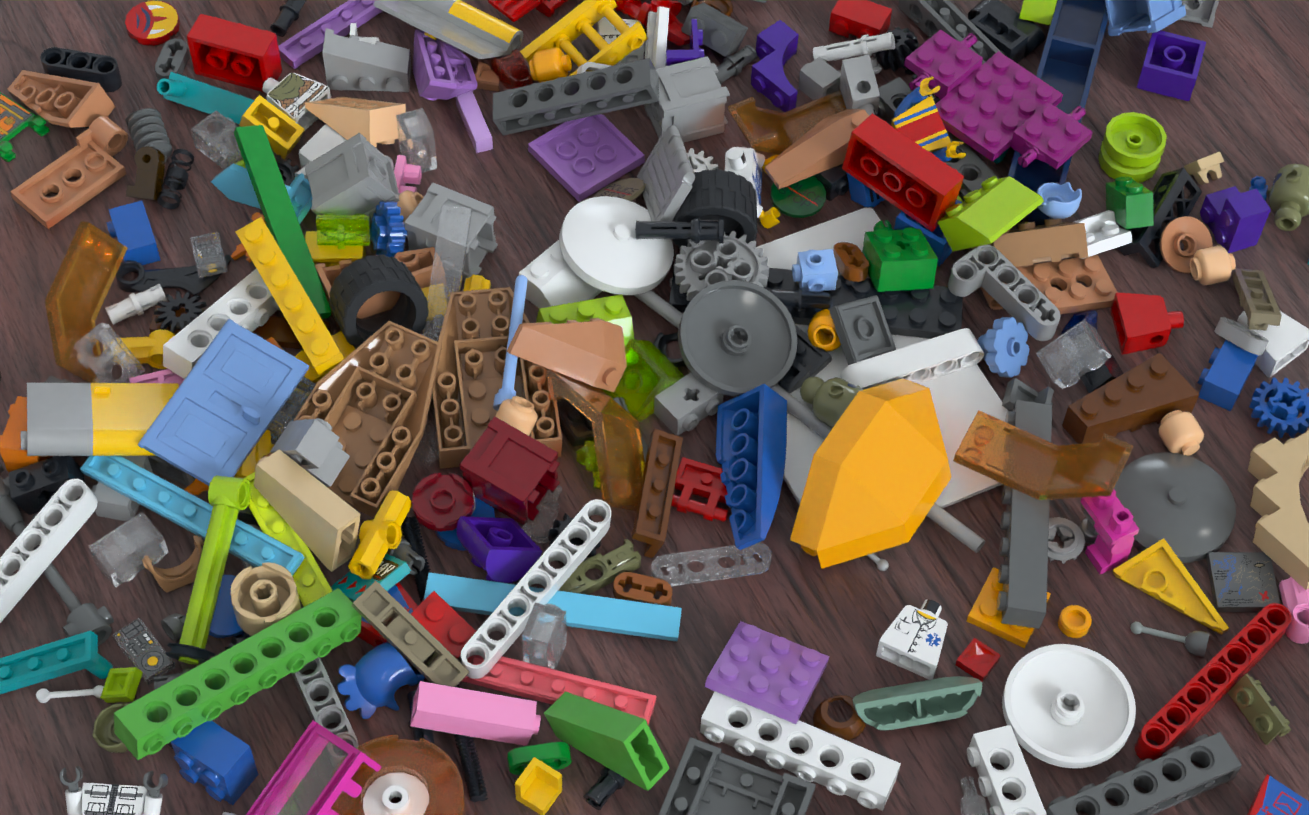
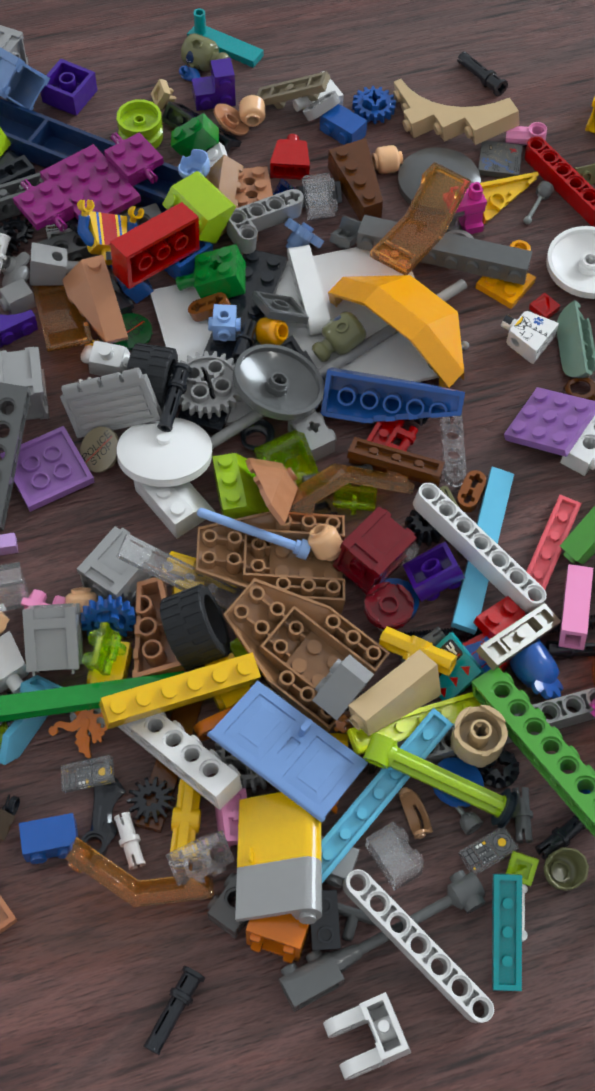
camera: 80 degrees left, 5 degrees up
clear brick [522,602,567,670] -> none

